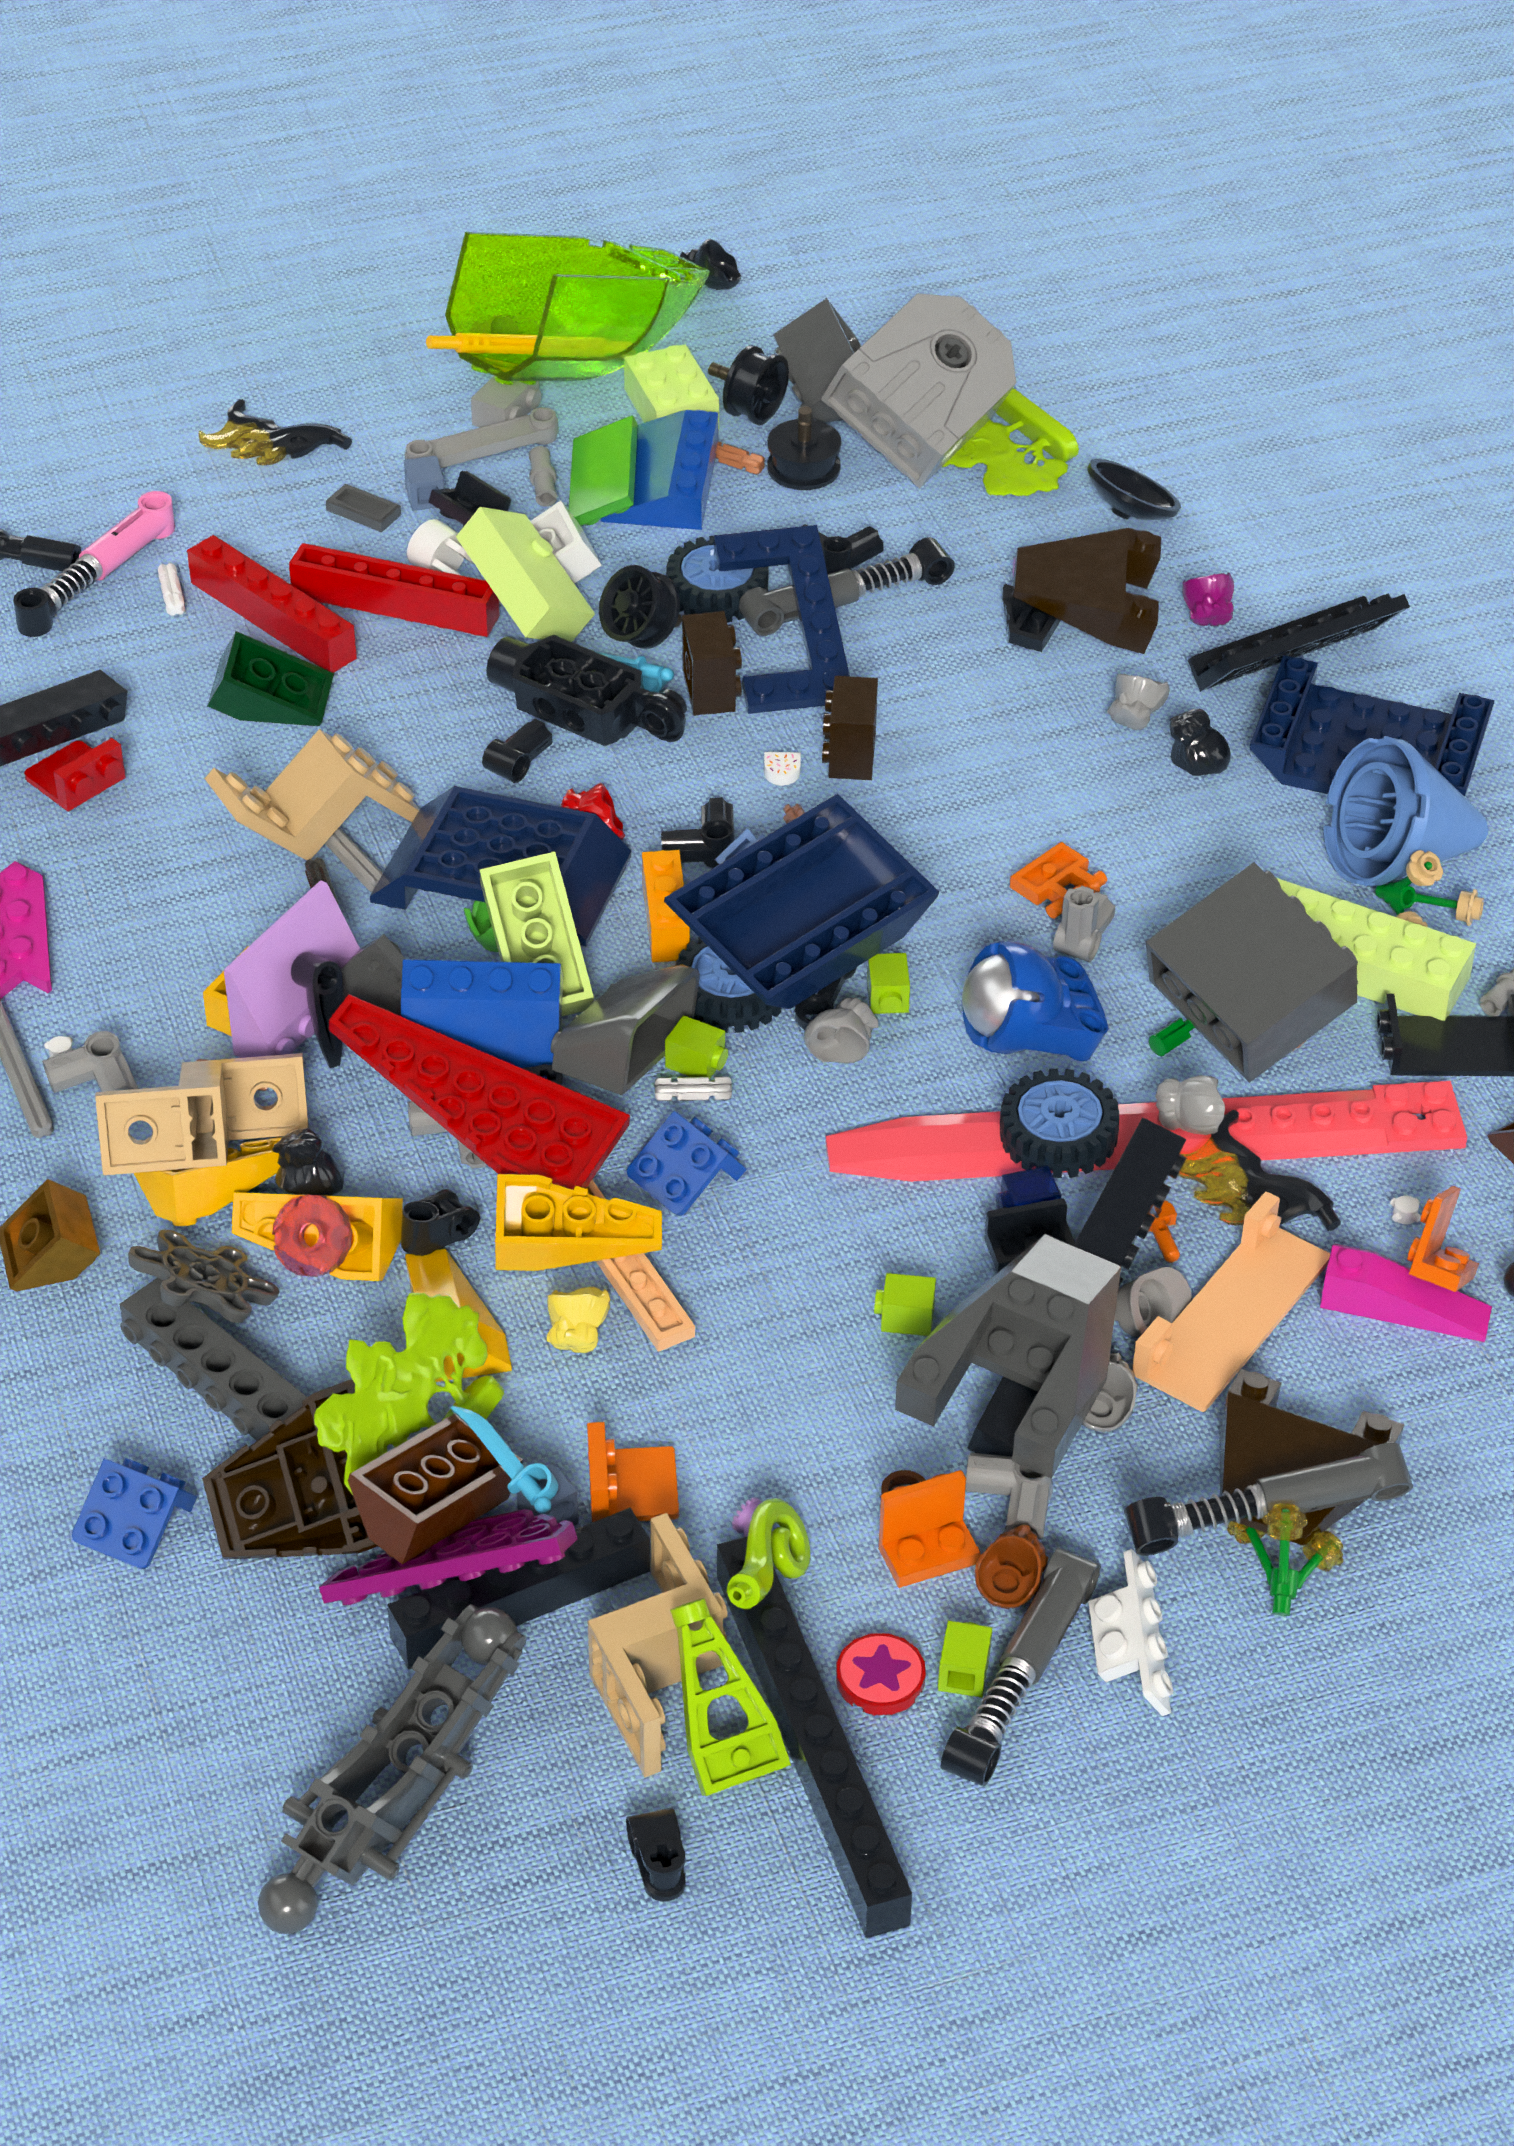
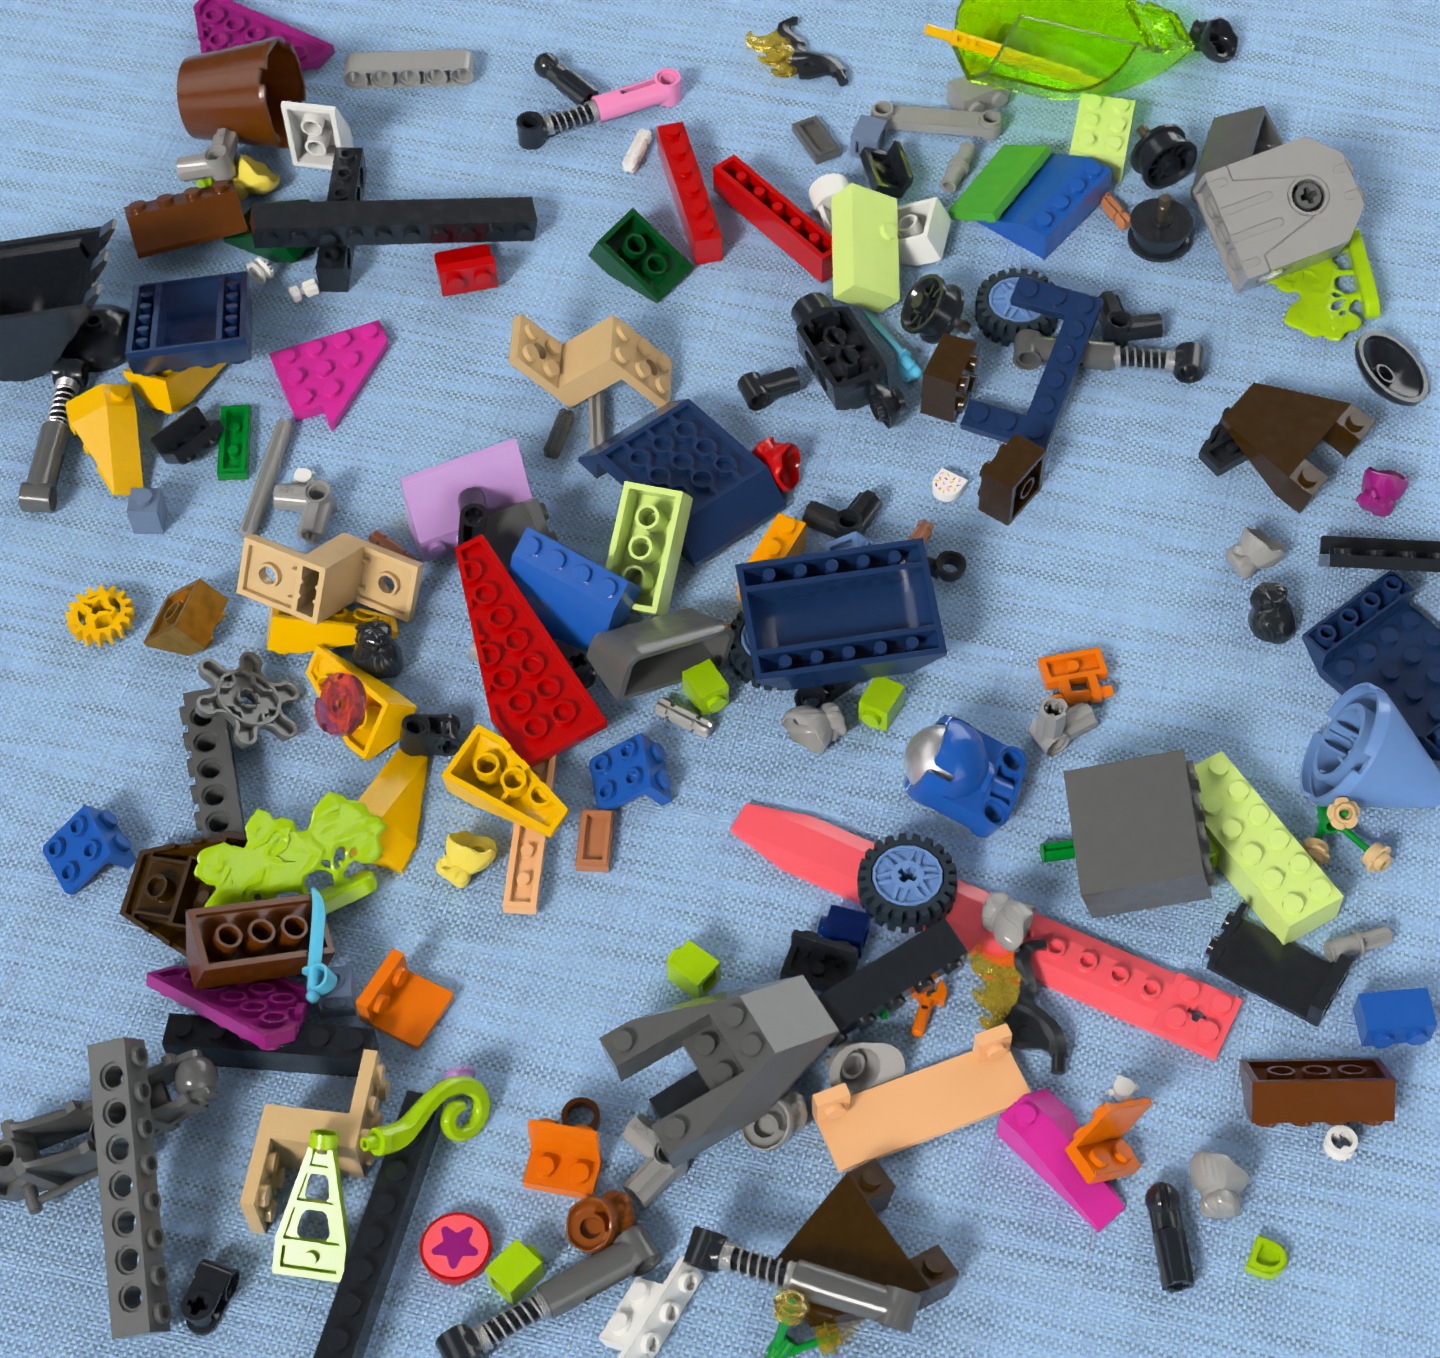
camera: 35 degrees right, 10 degrees up
none -> dark grey brick [87,1037,171,1339]
none -> nougat tile [575,809,614,872]

